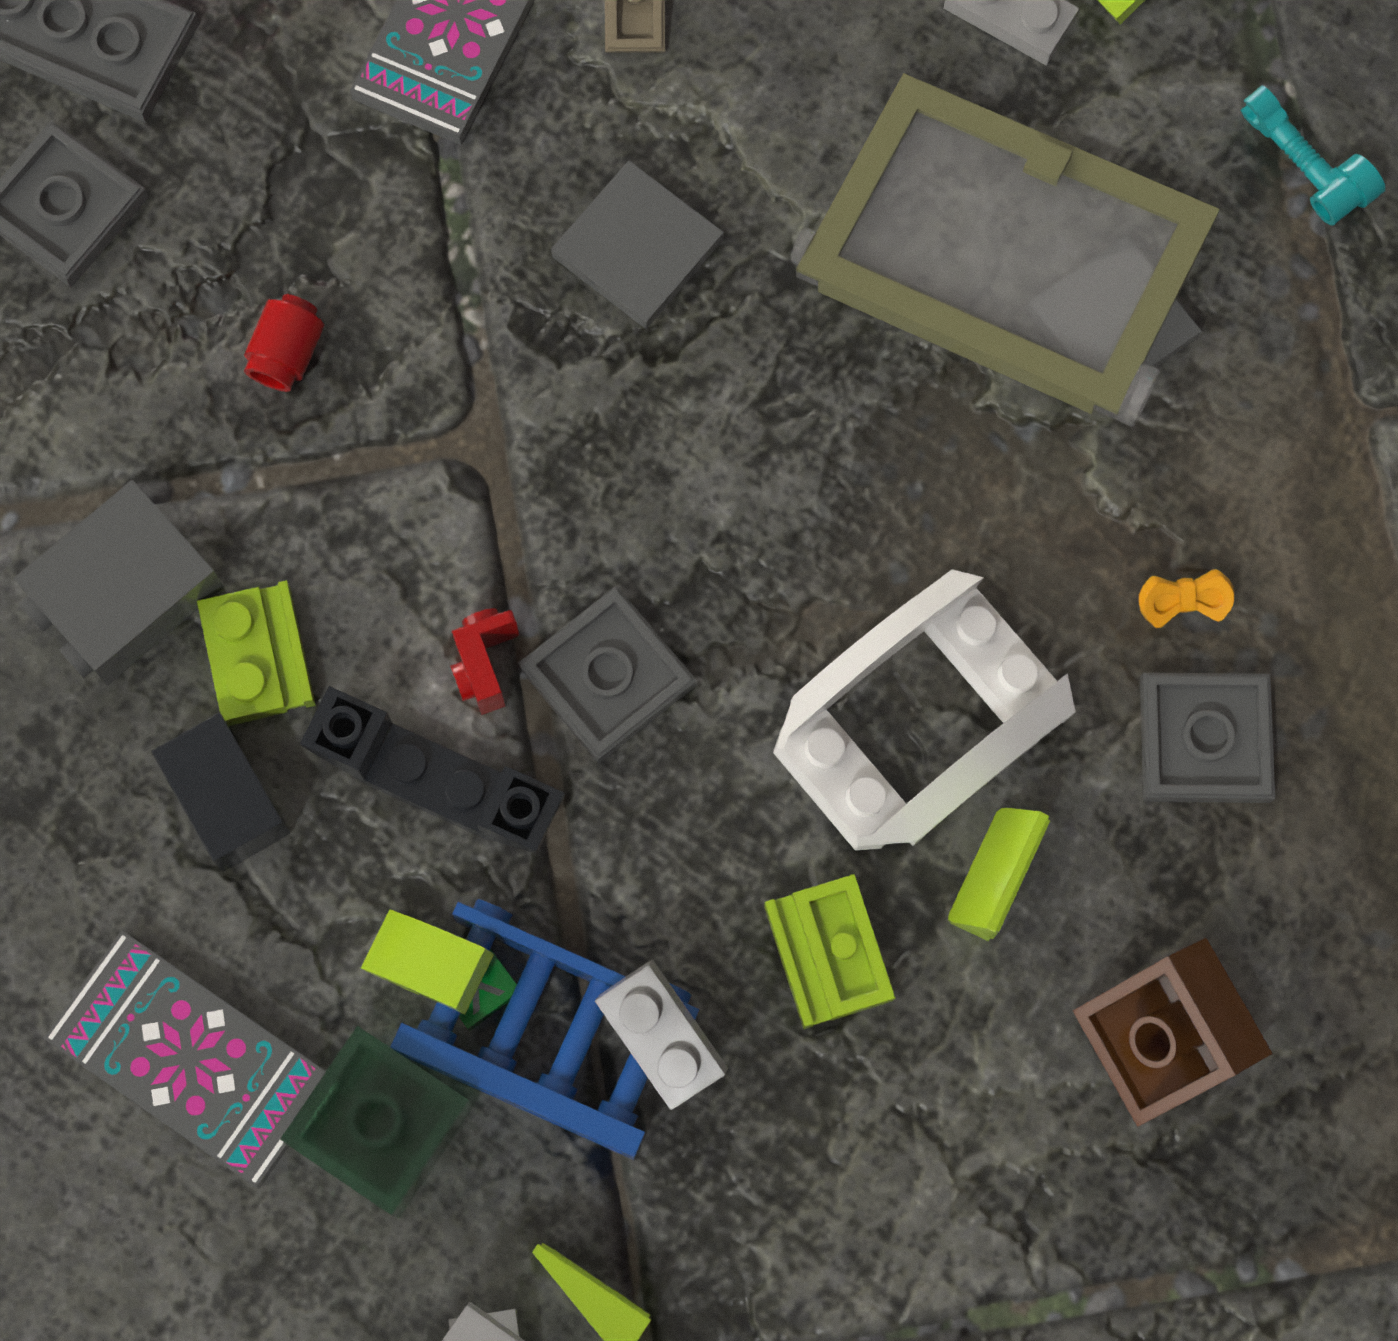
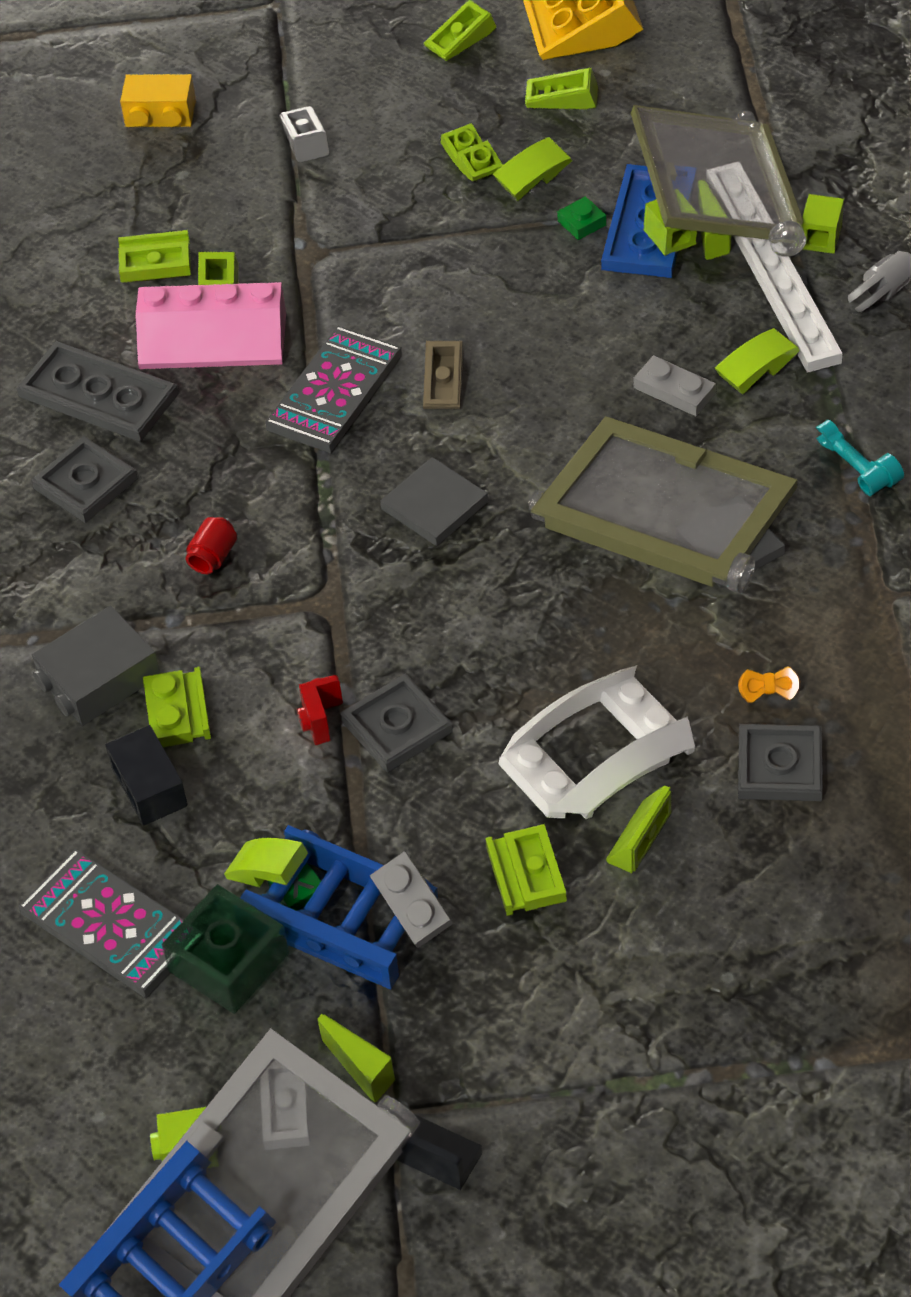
camera: 10 degrees right, 25 degrees down
black slope [300,686,565,854] -> none
reddish brown slope [1073,938,1273,1127] -> none

